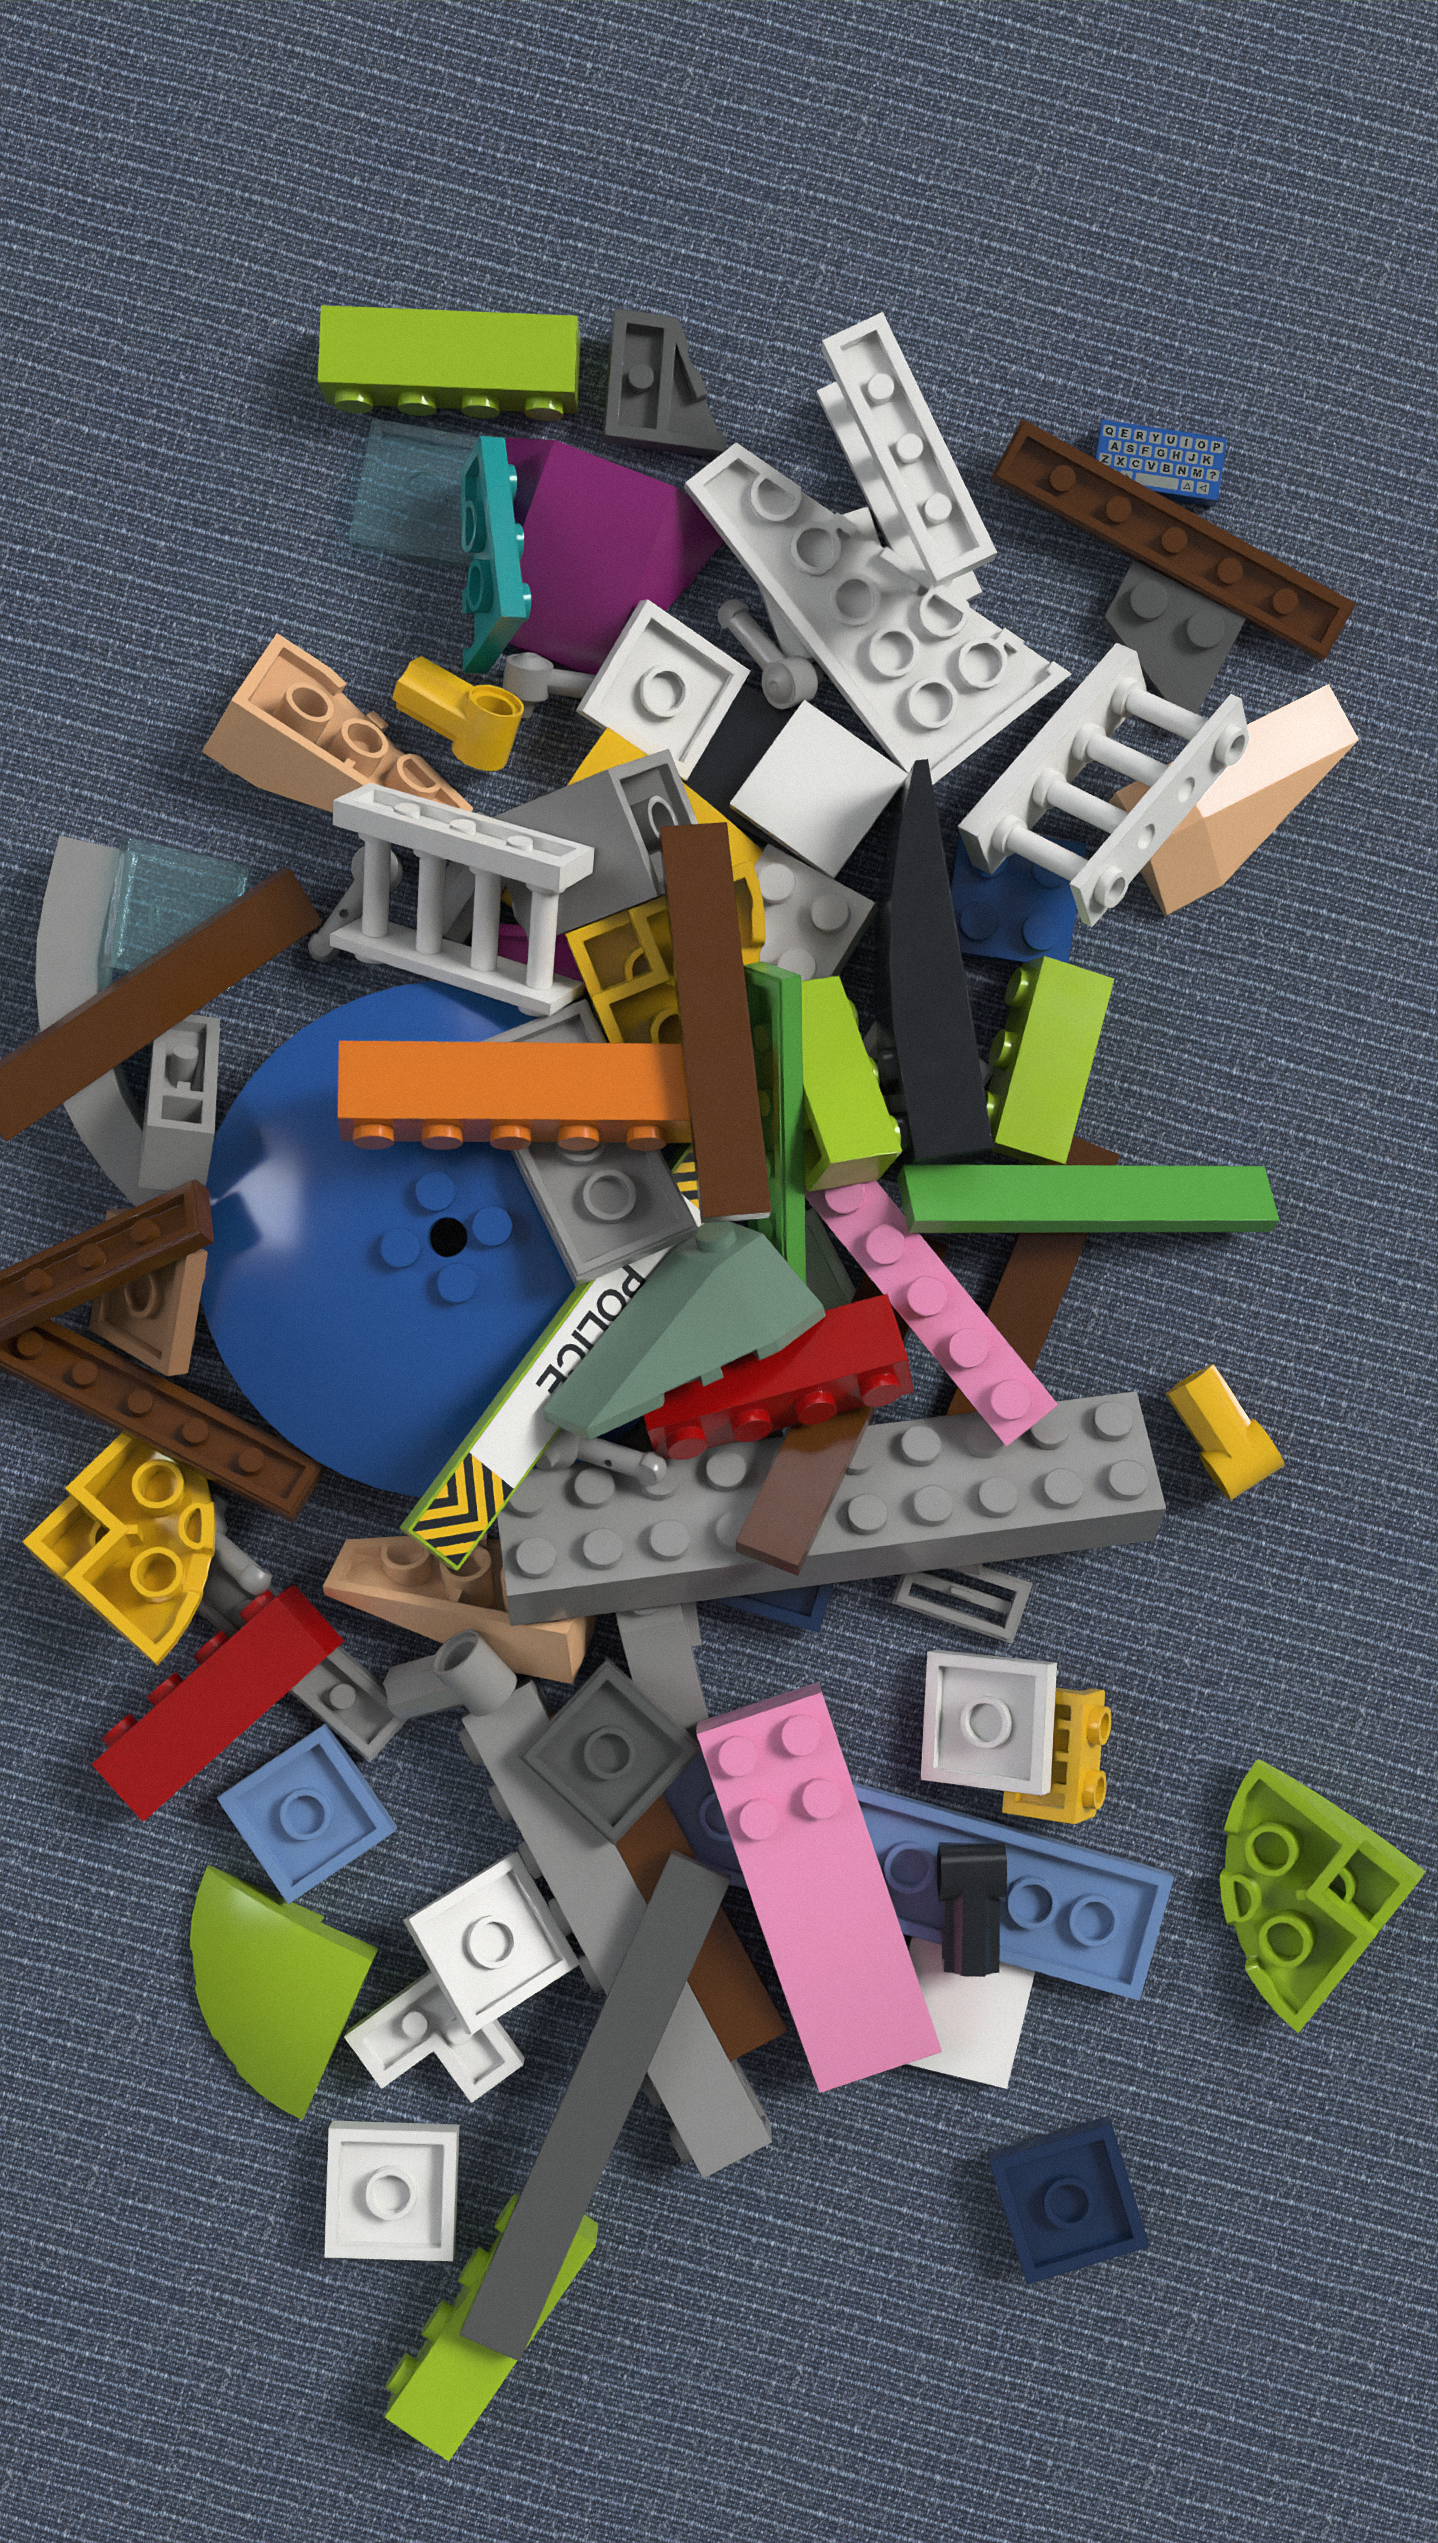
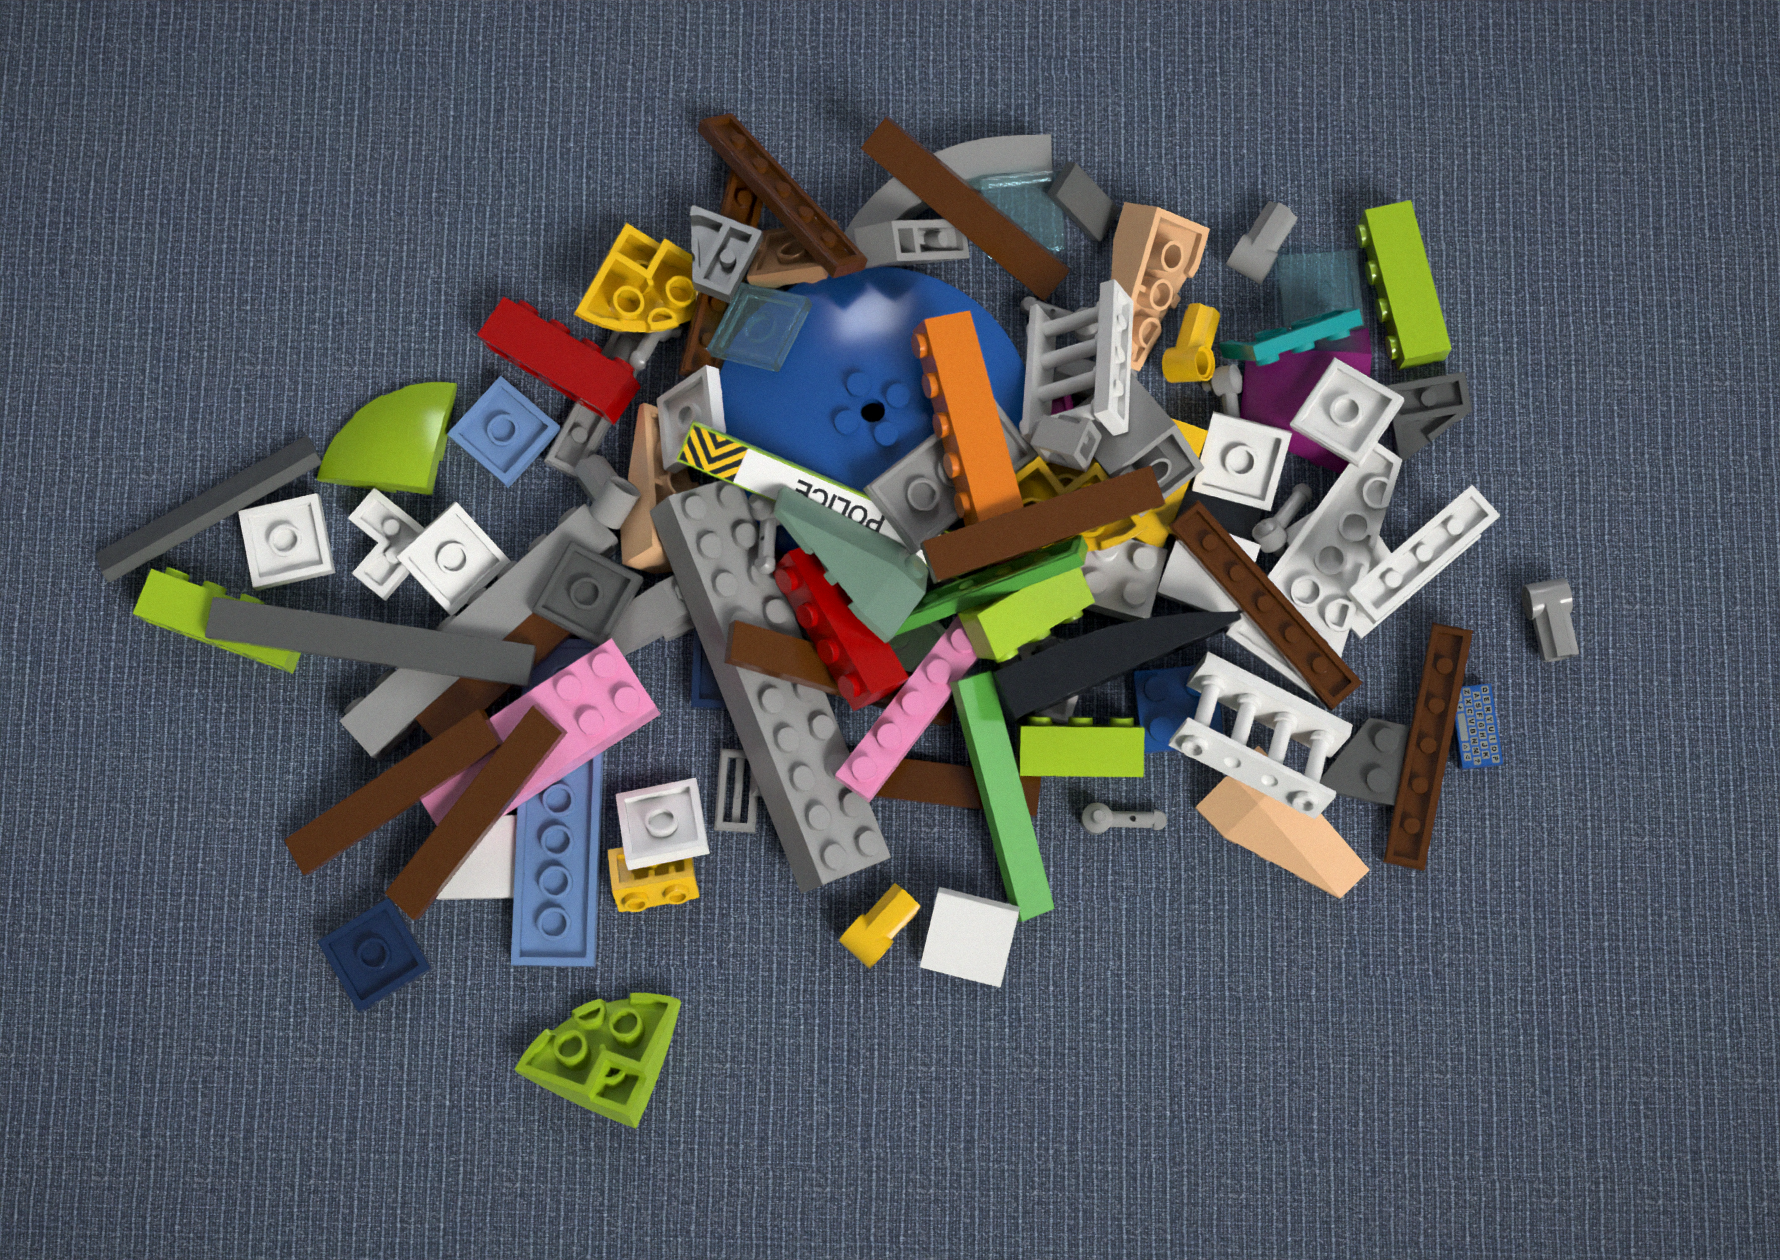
camera: 80 degrees right, 10 degrees down
black piece [937,1842,1007,1977] -> none
none -> dark grey tile [96,435,322,582]
none -> reddish brown tile [284,709,503,875]
none -> reddish brown tile [385,705,568,920]
none -> white plate [657,365,726,473]
none -> wing [690,205,763,303]
none -> clear light blue tile [707,282,813,372]
none -> white tile [920,887,1020,987]
none -> light grey brick [1030,415,1102,472]
none -> dark grey tile [1047,162,1120,242]
none -> light grey piece [1080,802,1167,835]
none -> reddish brown tile [1166,500,1363,711]
none -> light grey piece [1226,201,1298,285]
none -> white tile [1290,357,1404,469]
none -> light grey piece [1521,578,1579,662]

